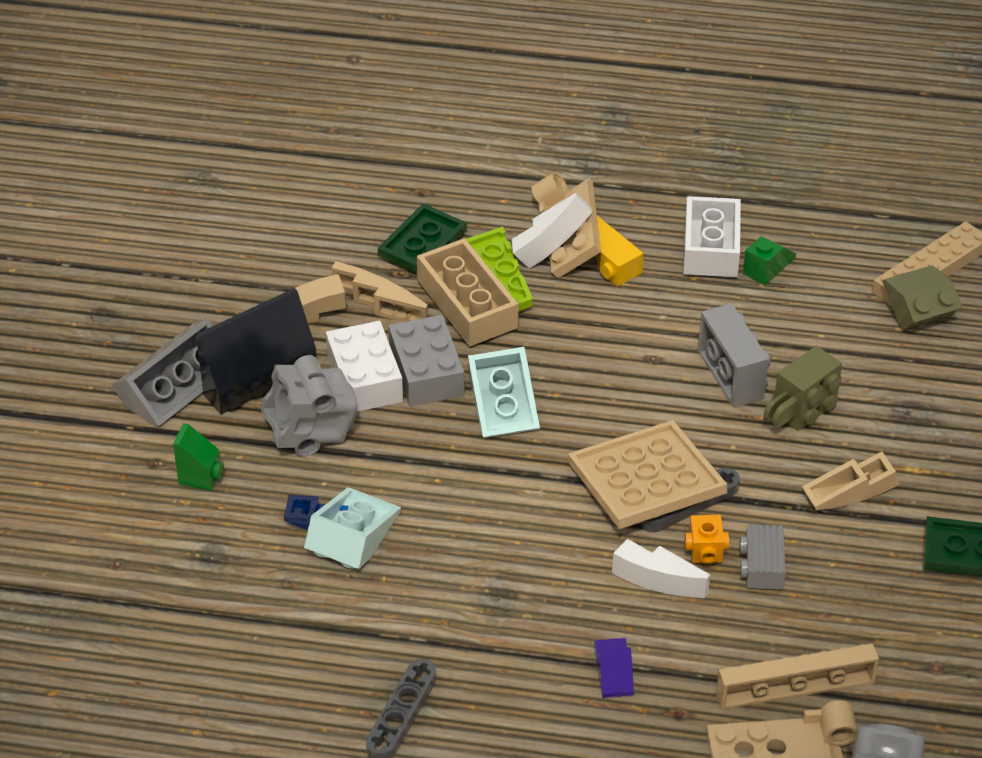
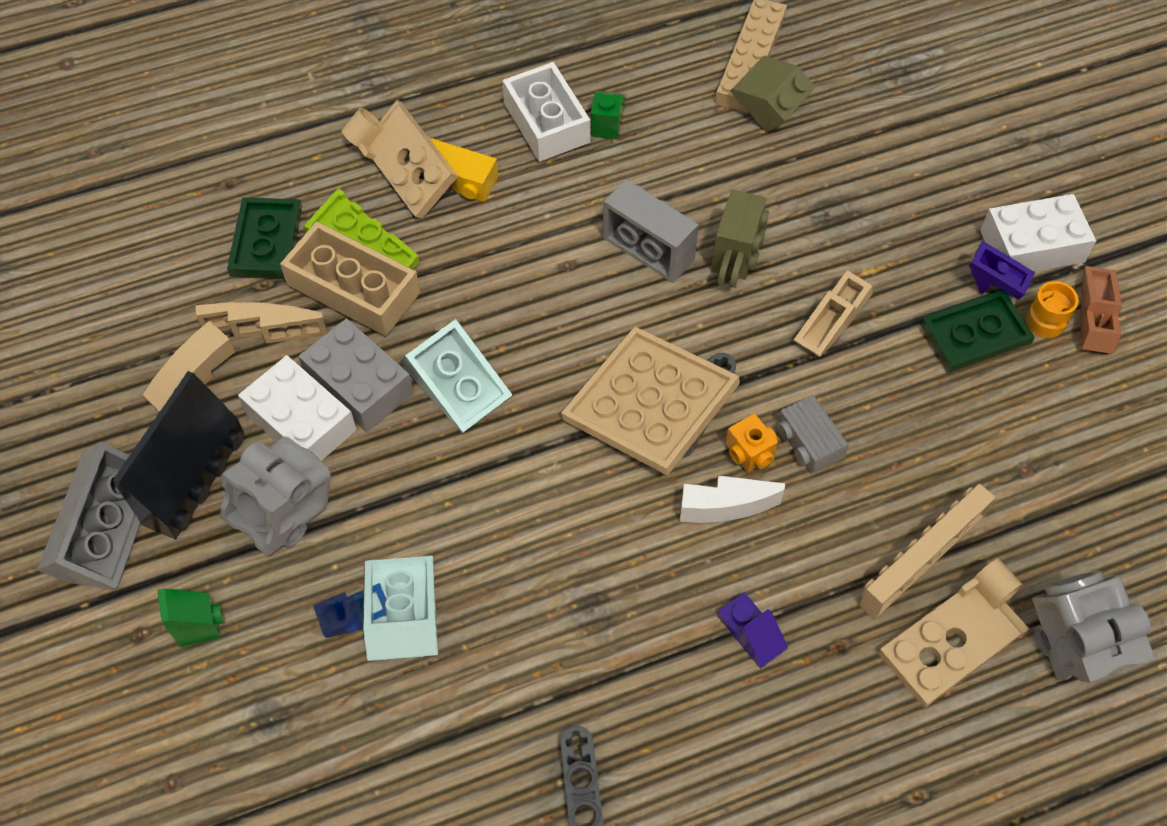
camera: 30 degrees left, 15 degrees up
white slope [512,193,592,269] -> none

